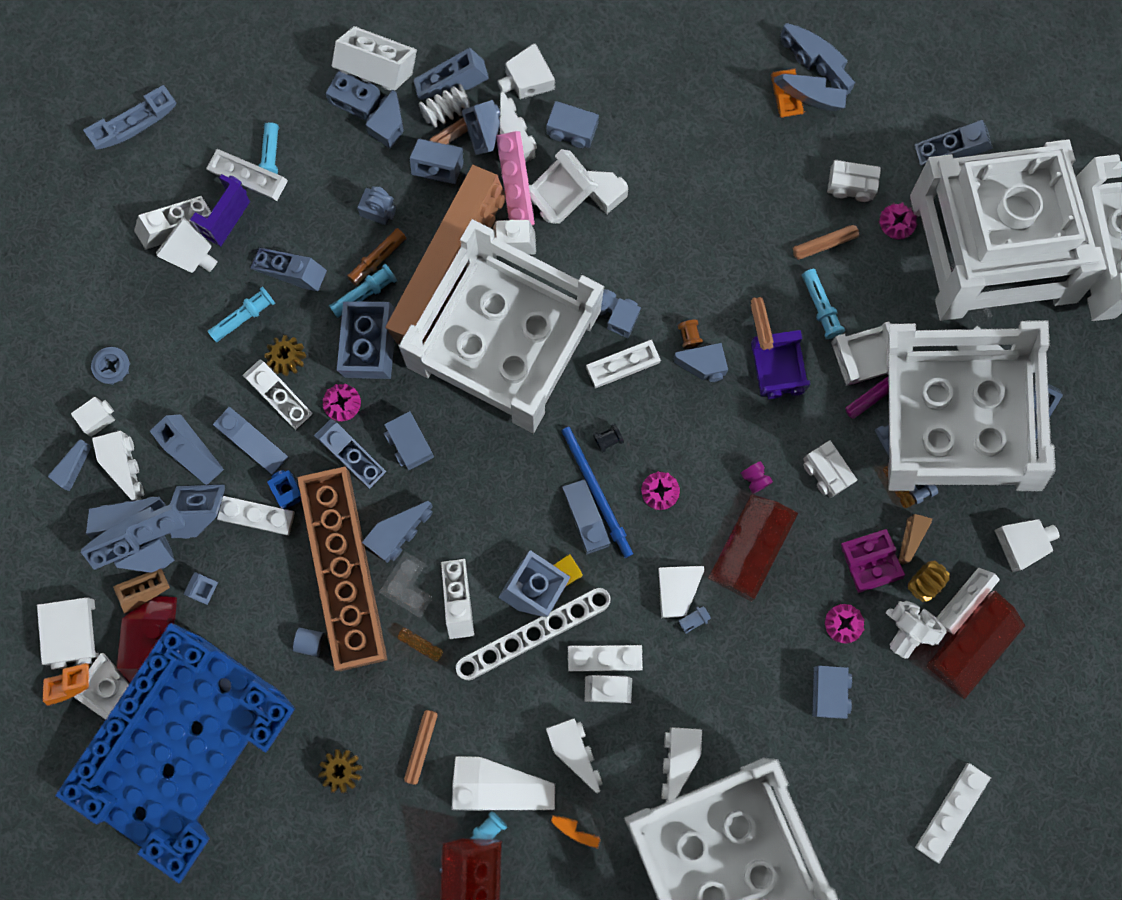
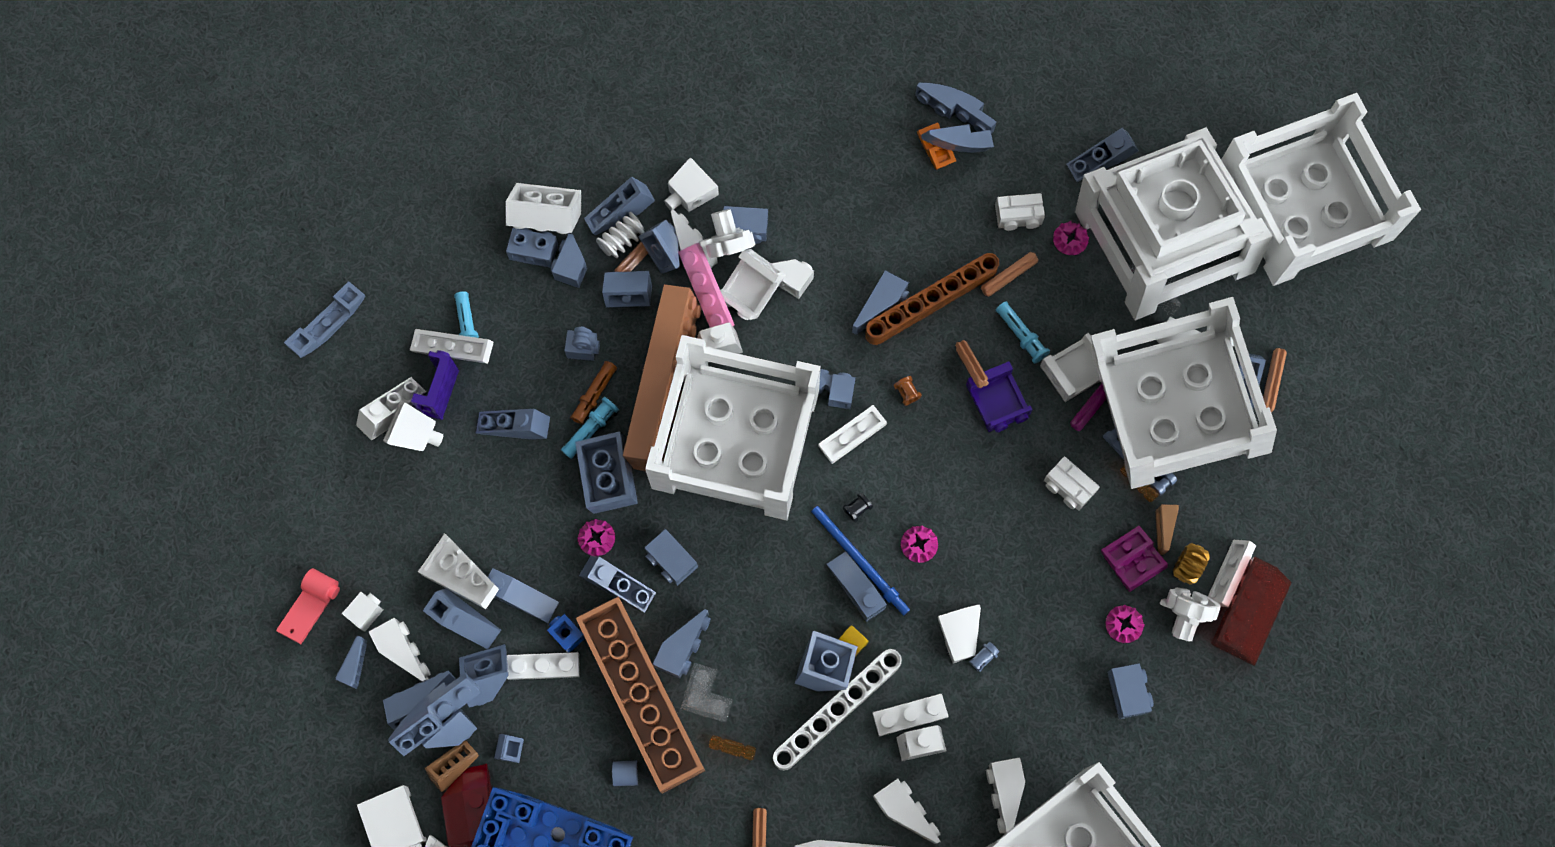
camera: 10 degrees left, 5 degrees down
sand blue gear [91,347,131,385] -> none
medium azure pin [208,287,275,343] -> none
white slope [243,359,313,430] -> none
pearl gold gear [265,335,306,376] -> none
white slope [441,559,474,639] -> none
sand blue slope [673,343,728,382] -> none
clear red slope [708,494,798,602] -> none
magenta wheel [740,461,773,494] -> none
white plate [915,763,991,863] -> none
white torso [995,519,1059,572] -> none
none -> coral door [276,568,340,644]
none -> white wing [418,534,499,609]
none -> white piece [699,209,755,258]
none -> sand blue slope [852,271,910,334]
none -> dark orange beam [865,253,999,345]
none -> nougat axle [1263,348,1287,412]

